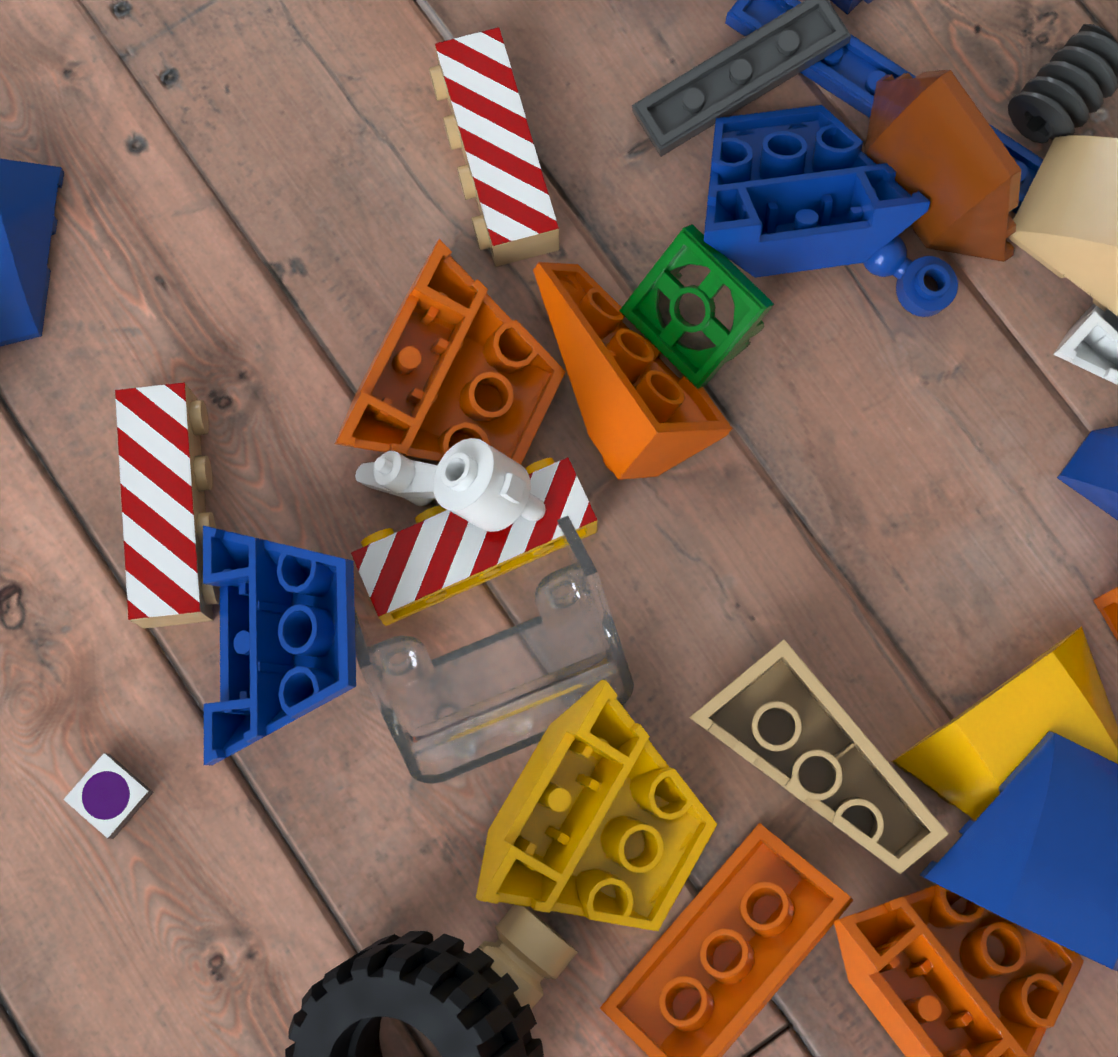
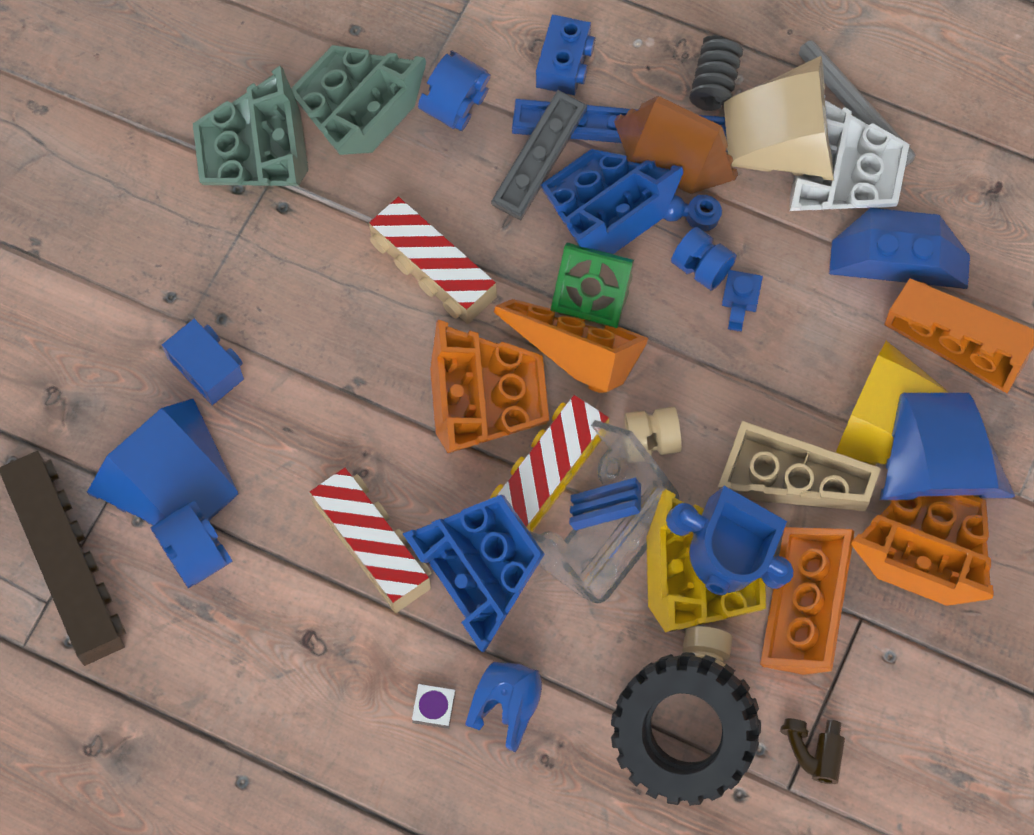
camera: 30 degrees left, 10 degrees down
white piece [355,438,546,532] -> none
none -> blue brick [162,318,244,405]
none -> blue helmet [465,662,542,752]
none -> blue tile [569,477,641,531]
none -> tan wheel [624,407,682,459]
none -> blue piece [666,486,793,595]
none -> blue wheel [671,227,737,291]
none -> blue plate [722,270,763,332]

